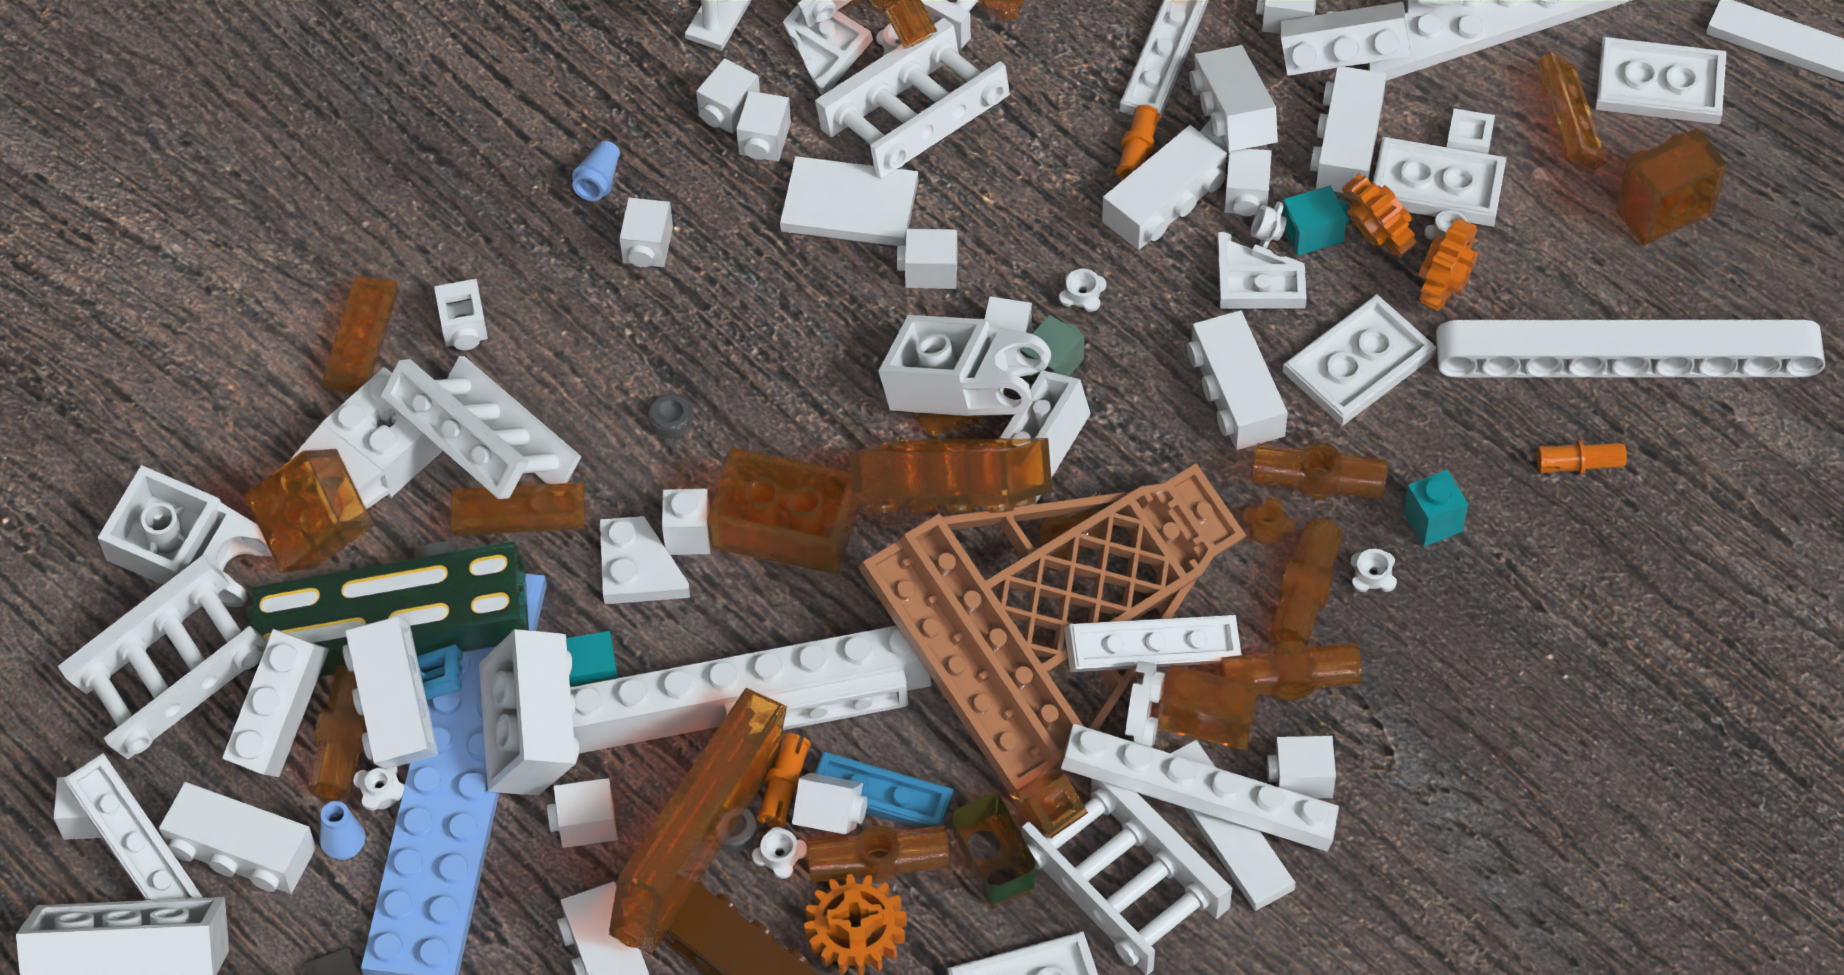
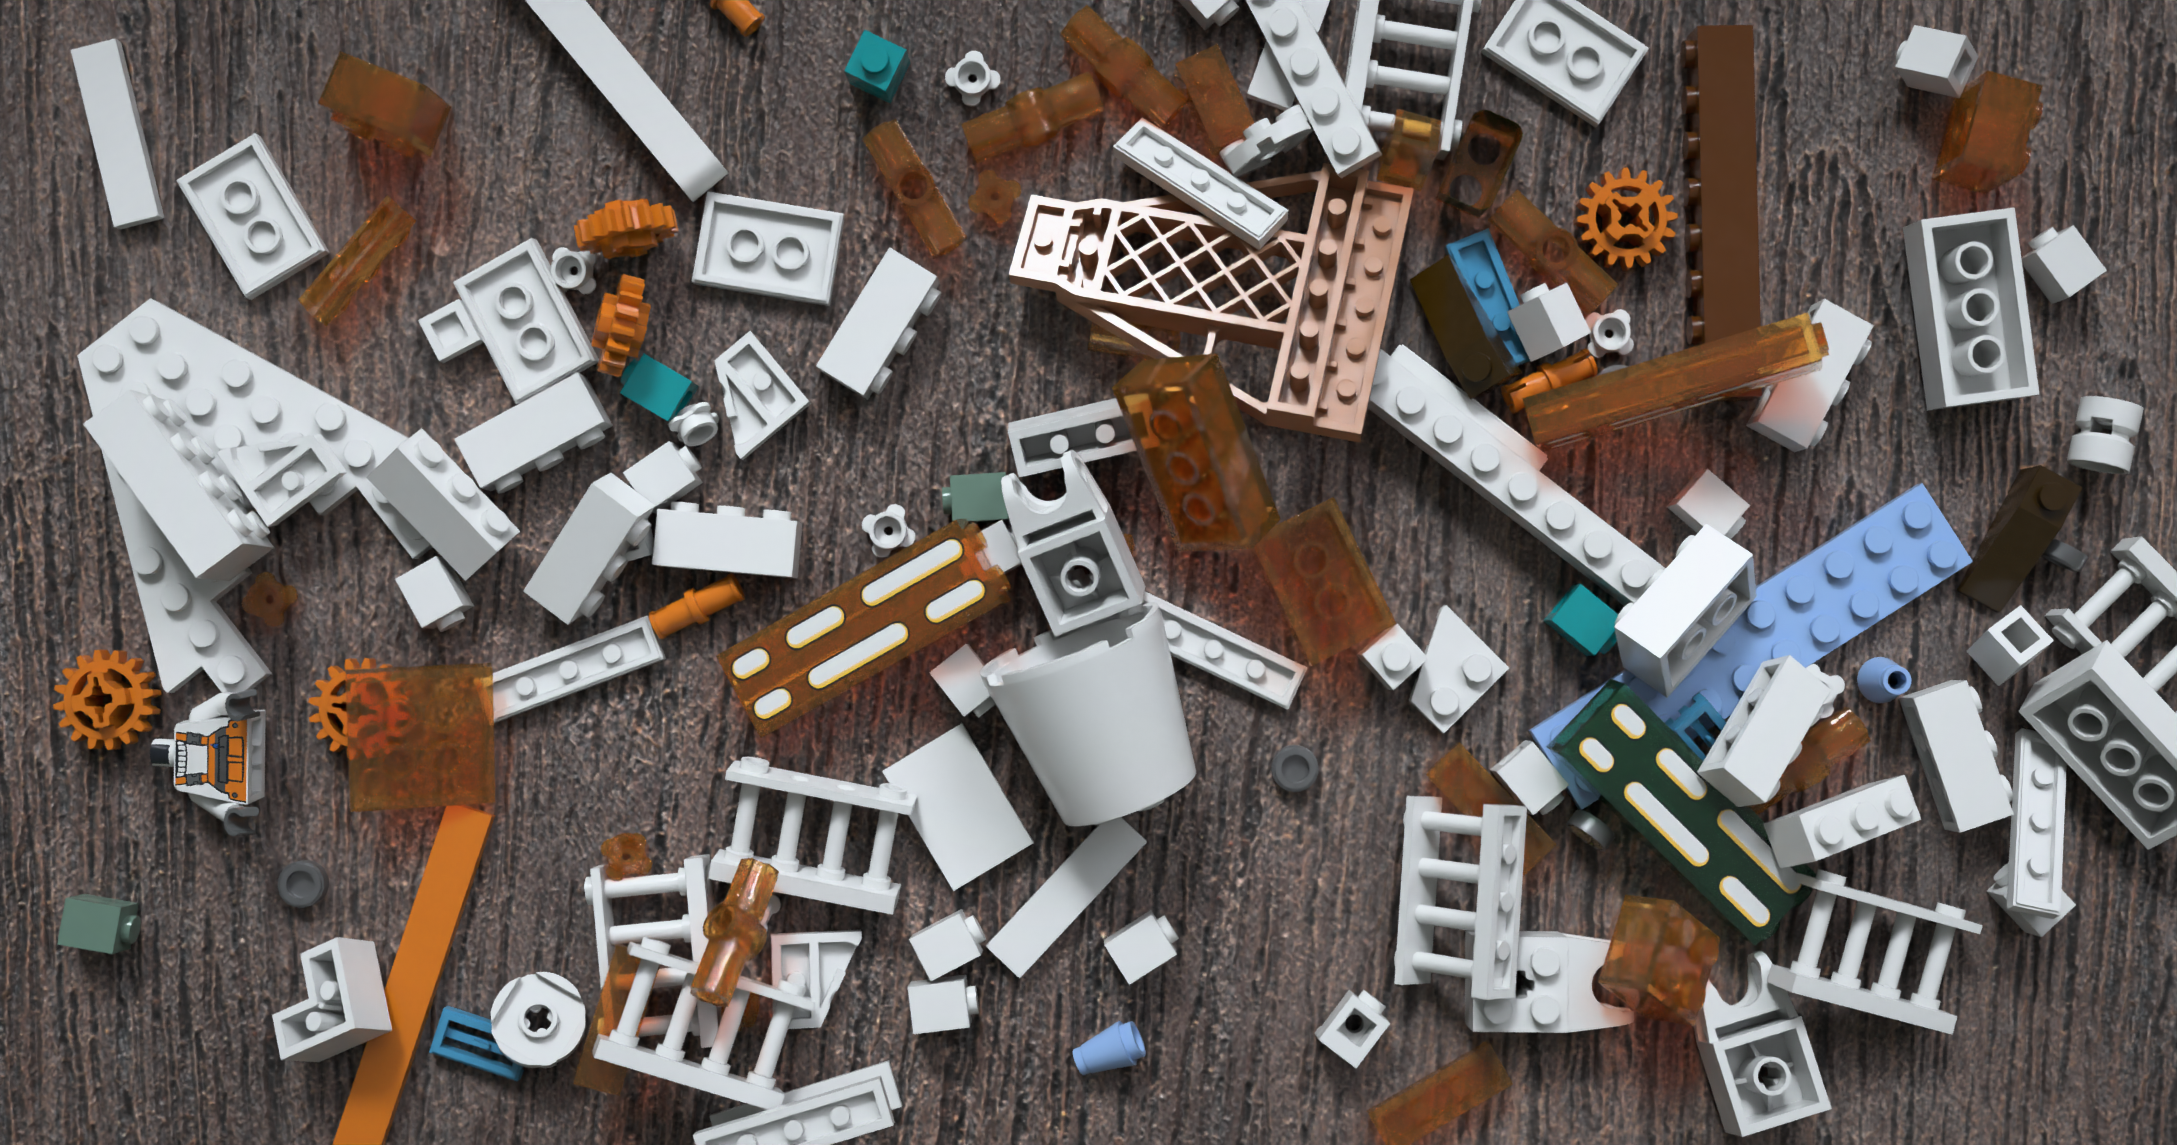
camera: 125 degrees left, 30 degrees up
none -> clear orange brick [716,518,1011,738]
none -> white cone [980,602,1196,826]
none -> white tile [986,817,1147,978]
none -> white tile [1135,591,1307,710]
none -> dark brown slope [1410,254,1522,400]
none -> white brick [1490,740,1569,815]
none -> white brick [1967,605,2054,686]

